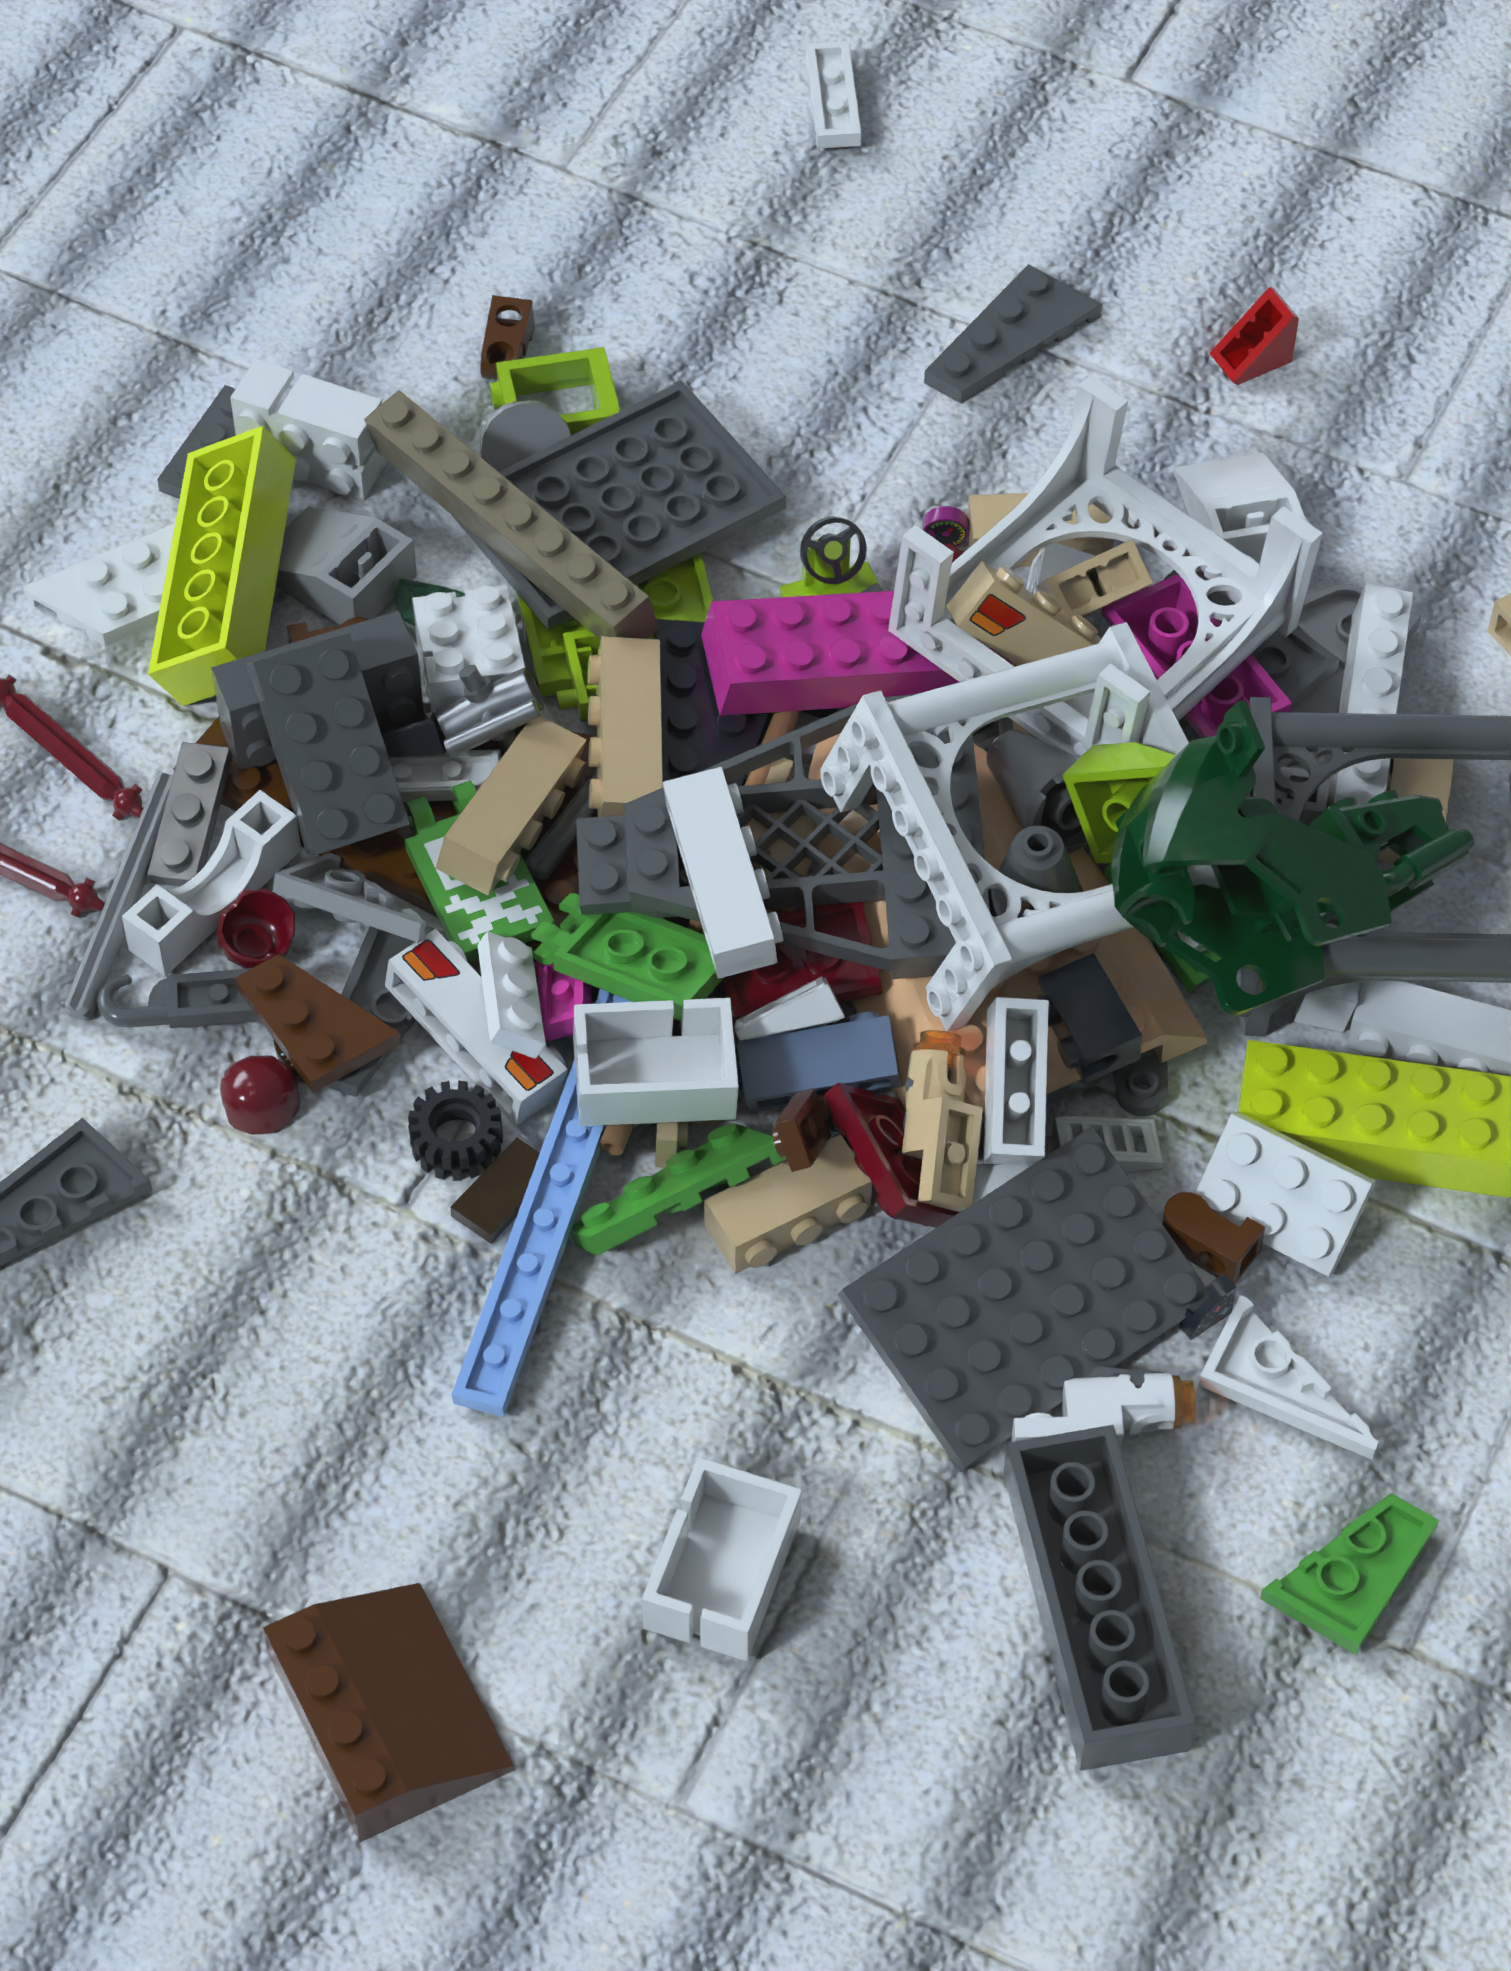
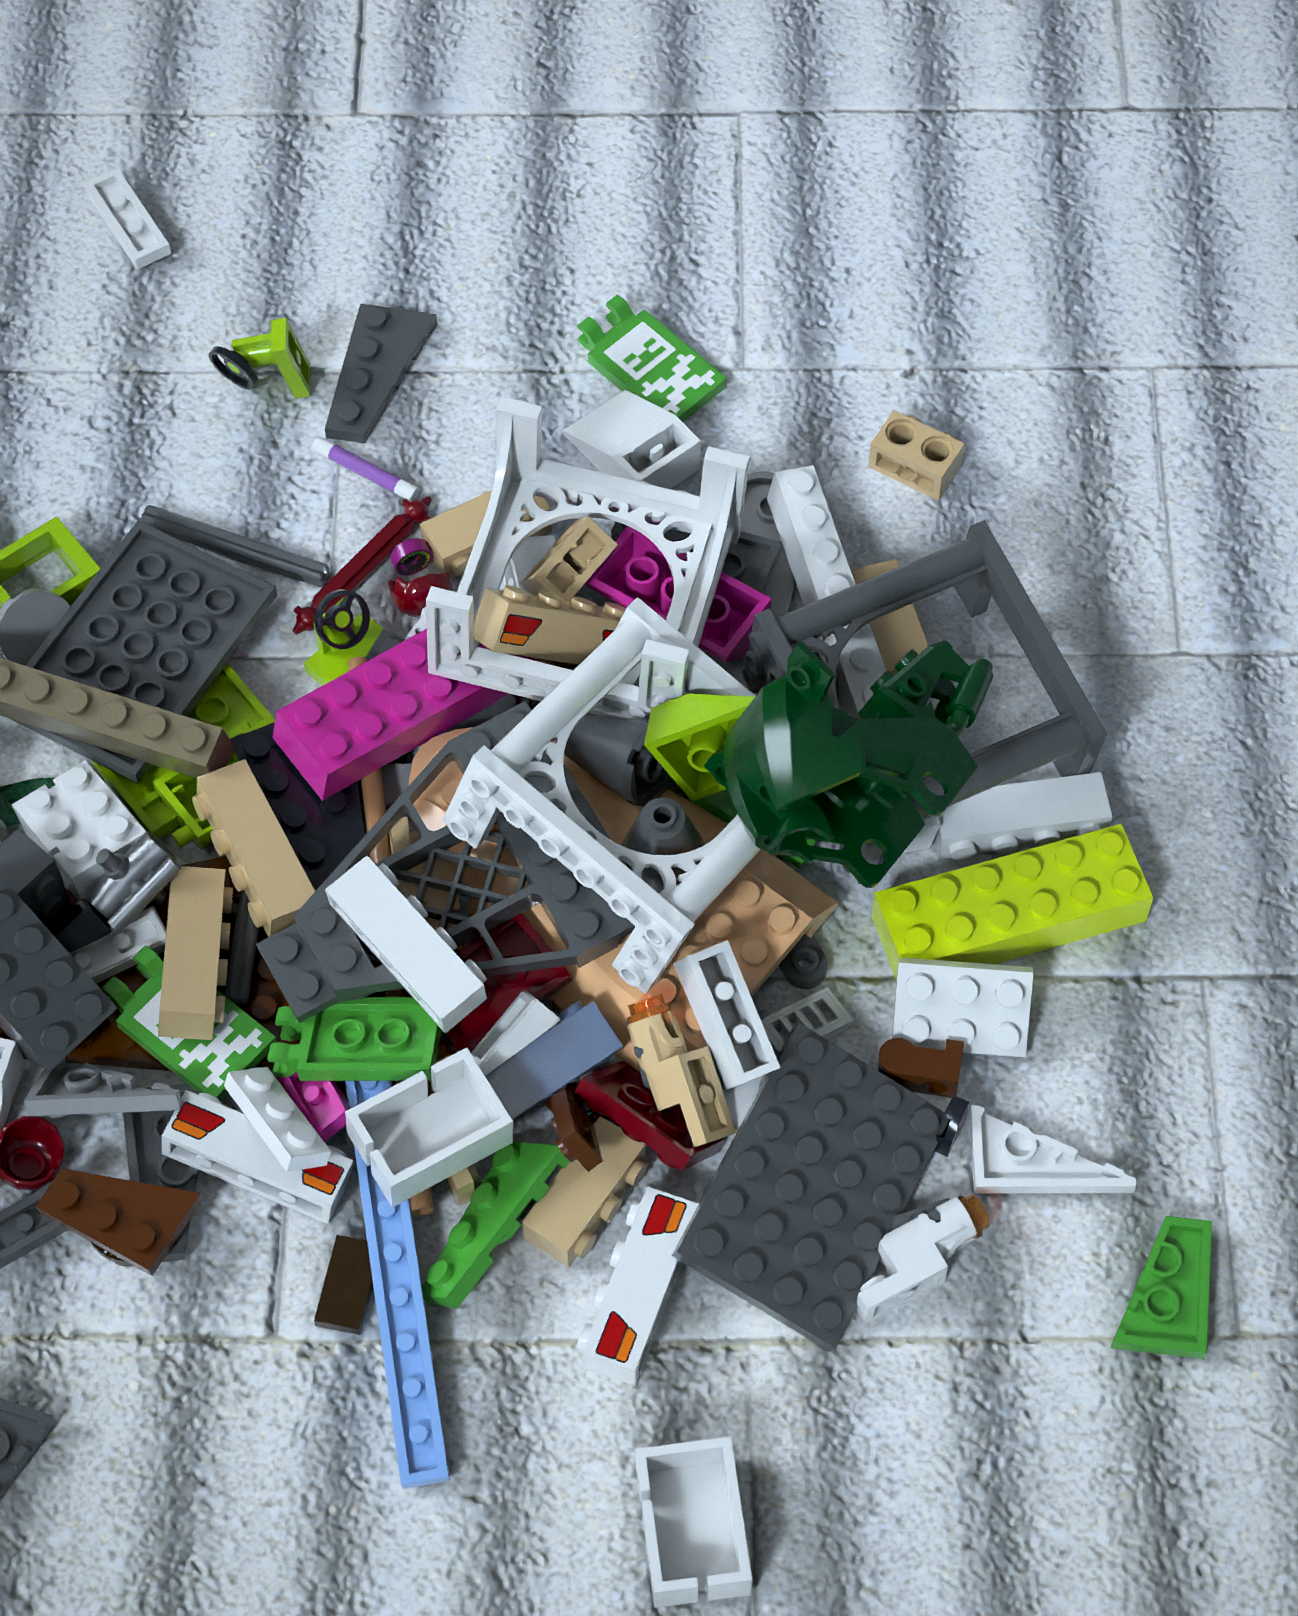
camera: 25 degrees left, 5 degrees up
dark red hair [220,1055,300,1135] -> none
black tyre [408,1080,503,1181] -> none
dark grey brick [1003,1425,1195,1771] -> none
black brick [1037,953,1142,1084] -> none
red slope [1209,287,1299,385] -> none
none -> dark grey axle [141,505,330,587]
none -> lime piece [208,318,311,399]
none -> dark red wheel [292,496,432,635]
none -> medium lavender bar [312,436,420,501]
none -> bright green tile [577,295,727,422]
none -> white brick [577,1186,699,1386]

